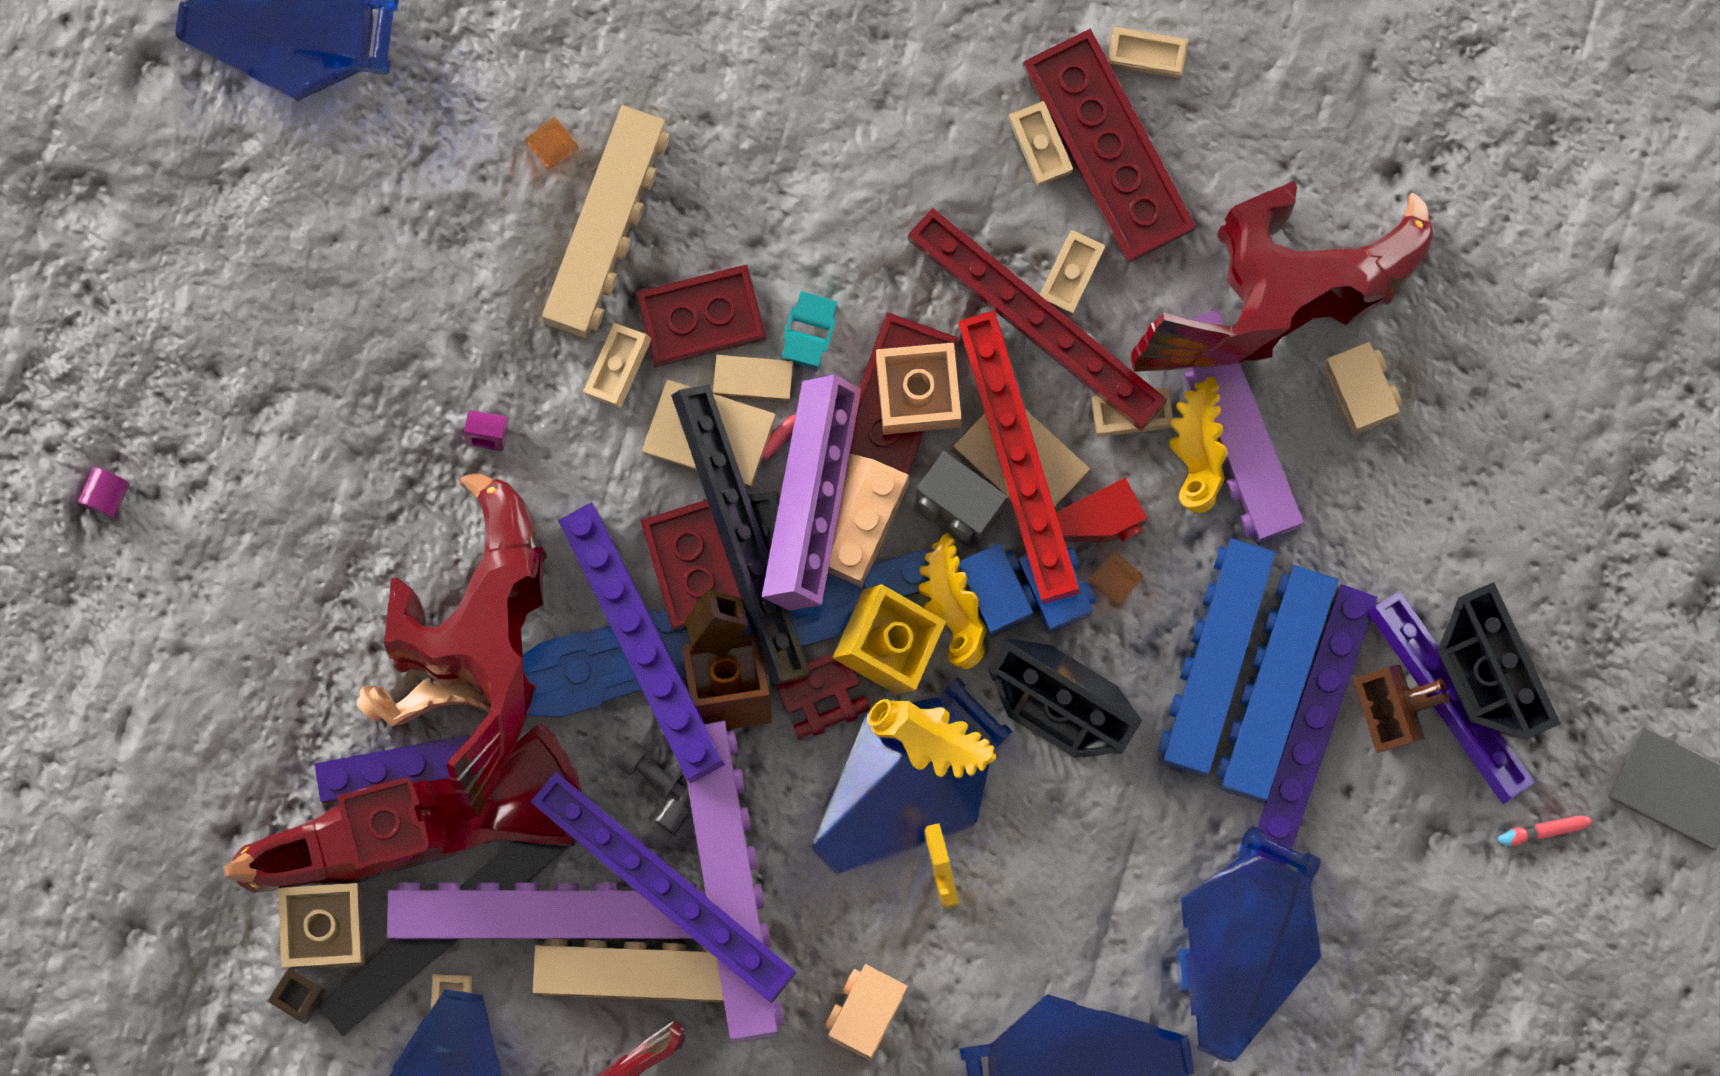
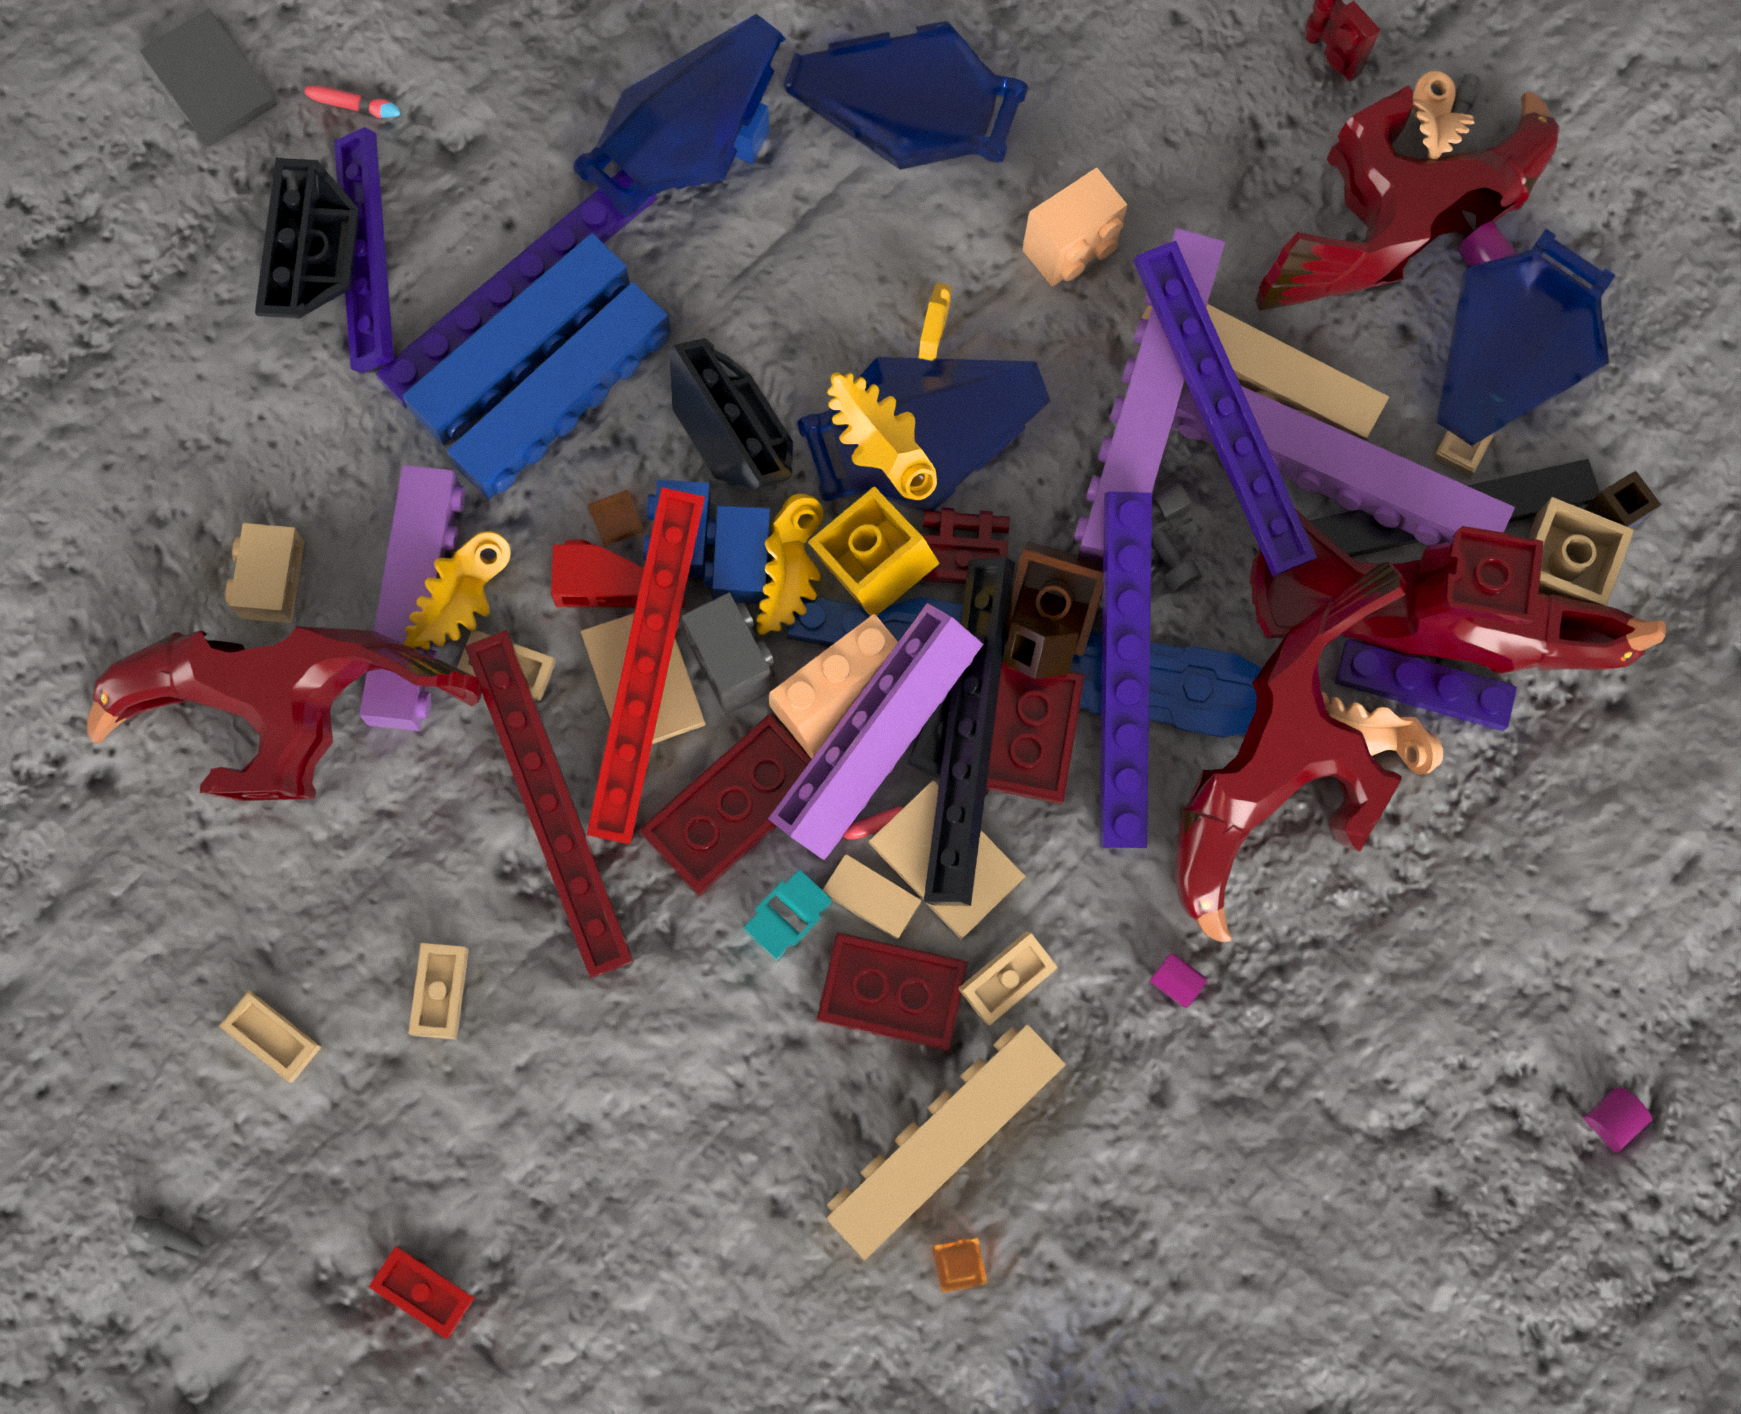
camera: 155 degrees left, 5 degrees down
light nougat brick [876,343,961,435] -> none
dark red plate [1022,28,1196,264] -> none
tan plate [1040,230,1106,316] -> none
reddish brown brick [1353,664,1449,753] -> none

